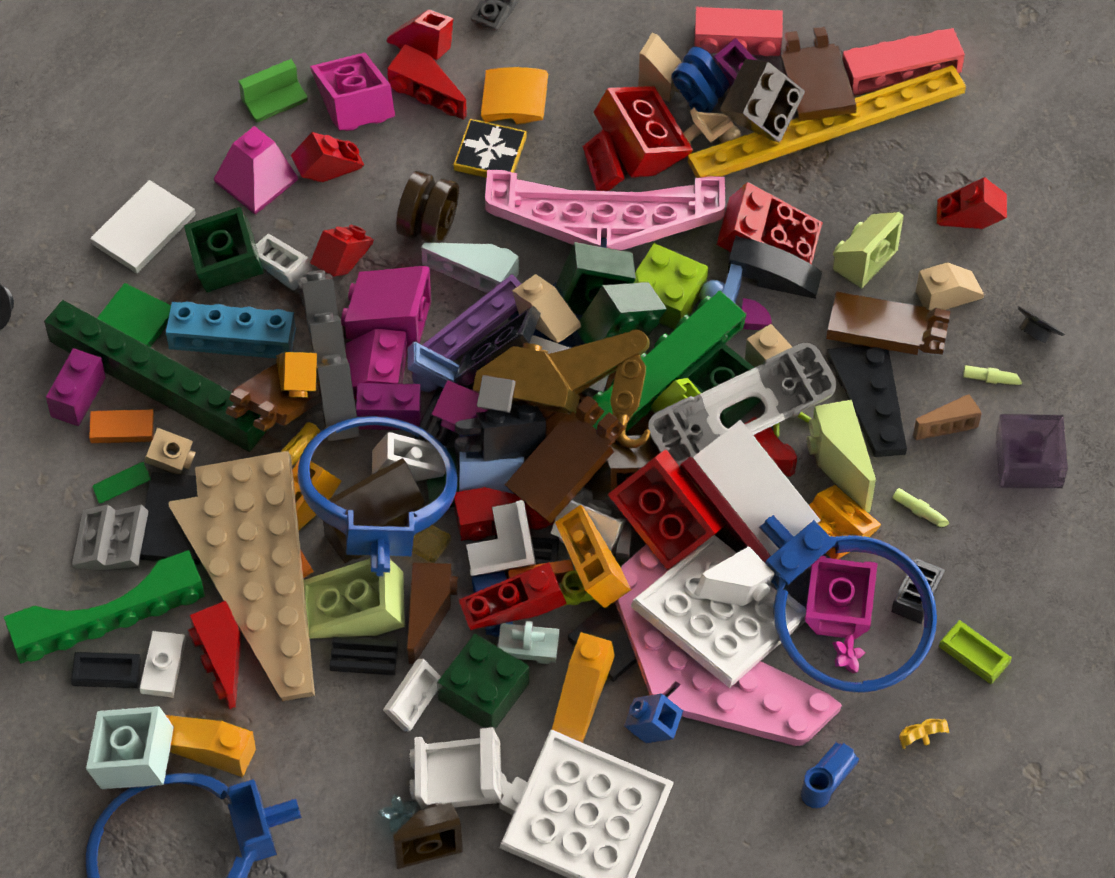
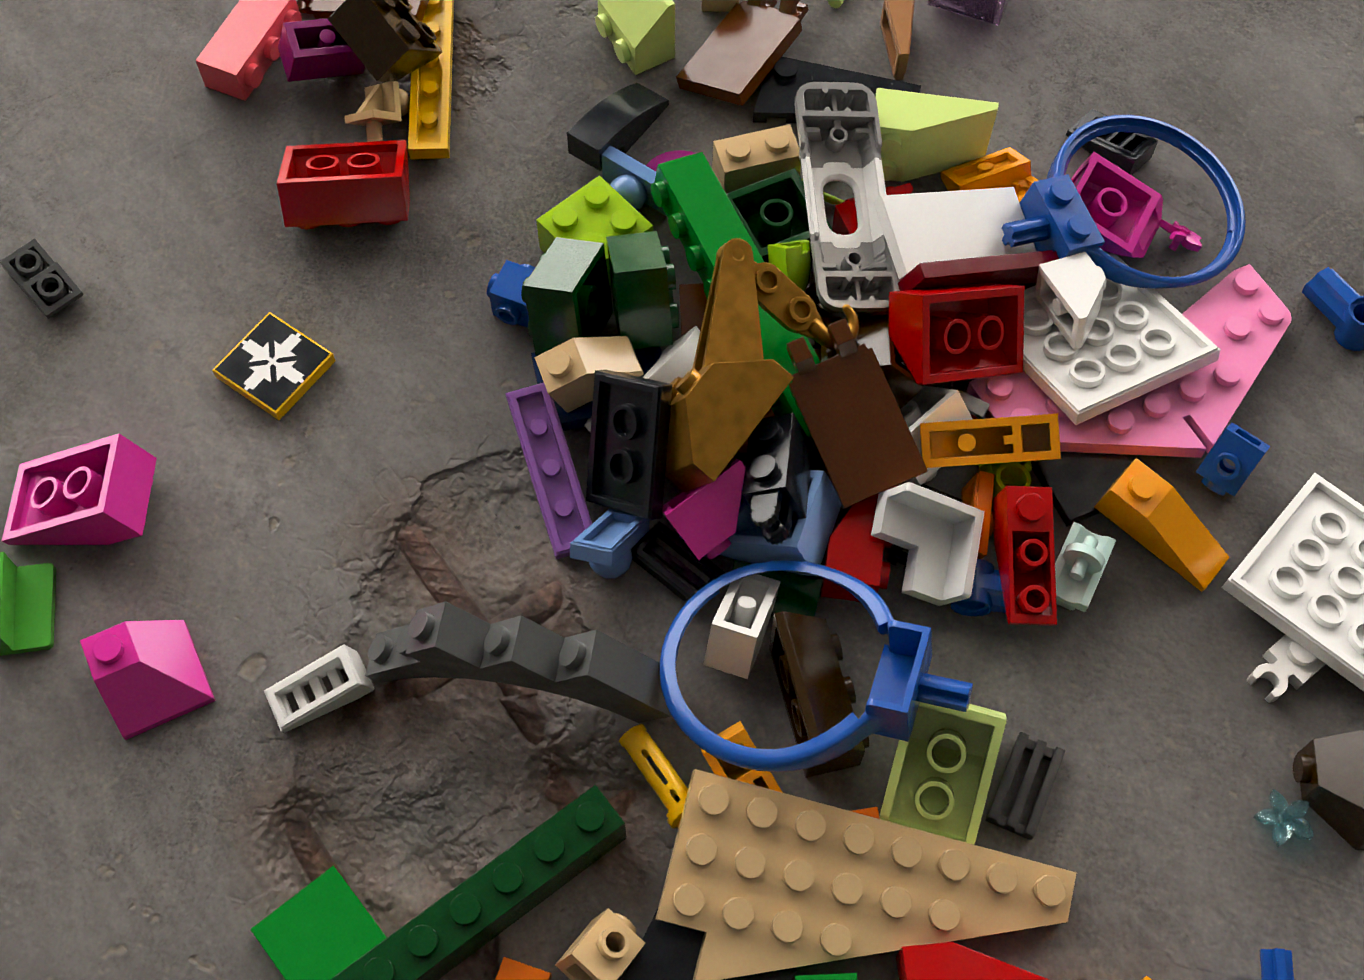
camera: 70 degrees left, 5 degrees up
white tile [90,180,196,274] -> none
dark azure brick [166,301,296,359] -> none
dark green brick [184,206,264,292] -> none
reddish brown tile [226,363,321,431] -> none
light orange slope [276,352,317,398] -> none
red slope [290,132,364,183] -> none
red slope [310,225,374,277] -> none
dark pink slope [341,266,431,349] -> none
dark pink slope [345,329,408,399] -> none
magenta brick [356,383,422,430] -> none
white plate [383,659,441,731] -> none
red slope [387,9,453,60] -> none
red slope [387,44,467,120] -> none
dark brown wheel [396,171,459,243] -> none
reddish brown slope [407,563,458,664] -> none
white panel [410,727,501,810] -> none
clear yellow tile [412,525,451,563] -> none
light aqua slope [421,243,519,293] -> none
dark green brick [437,633,529,730] -> none
light grey tile [477,375,515,413] -> none
light orange slope [481,67,548,125] -> none
bright pink wing [485,170,725,251] -> none
red plate [582,130,625,191] -> none
tan slope [638,33,682,102] -> none
blue brick [671,47,729,113] -> none
red slope [716,182,823,265] -> none
yellowish green piece [893,488,949,527] -> none
yellow piece [899,719,949,749] -> none
lime tile [939,620,1012,684] -> none

